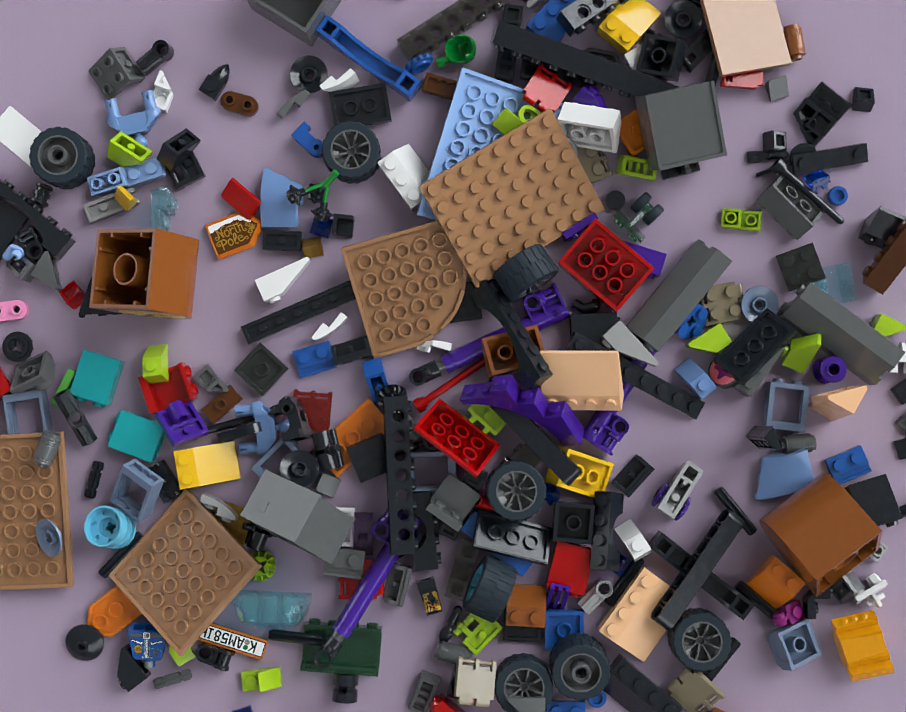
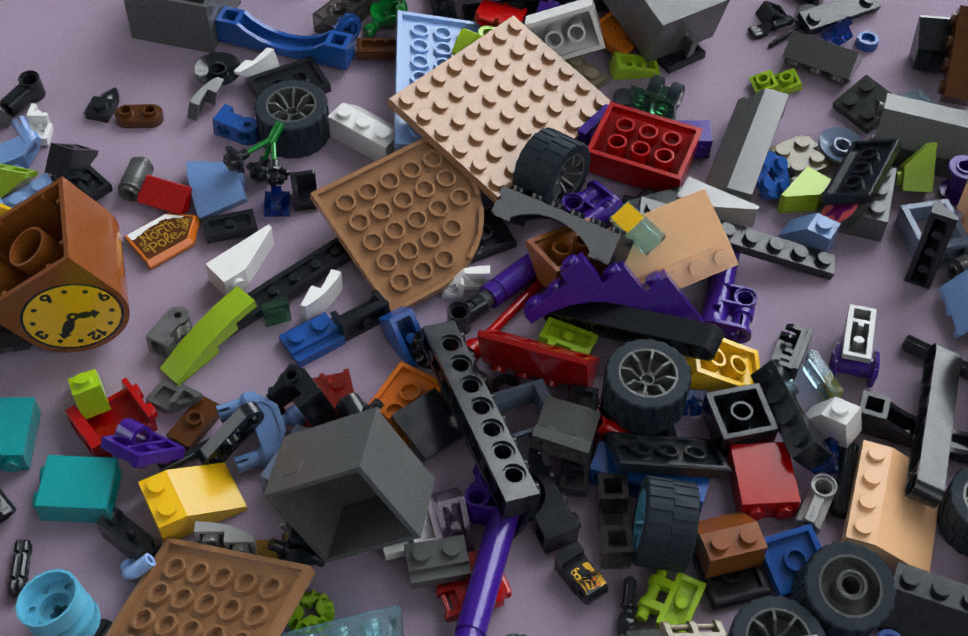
camera: 20 degrees left, 35 degrees down
sand blue window [110,459,164,523] -> none
pearl dark grey plate [234,342,289,396] -> none
pearl gold slope [302,237,324,258] -> none
dark grey hinge [383,563,412,607] -> none
dark purple tile [546,583,570,610] -> none
black piece [770,158,844,224] -> none
none -> dark grey head [118,156,154,202]
none -> light blue arm [120,553,156,581]
none -> flat silver leg [146,306,192,359]
none -> lime slope [160,286,257,386]
none -> clear green tile [261,297,291,327]
none -> clear light blue tile [609,201,666,256]
none -> clear light blue tile [802,349,844,401]

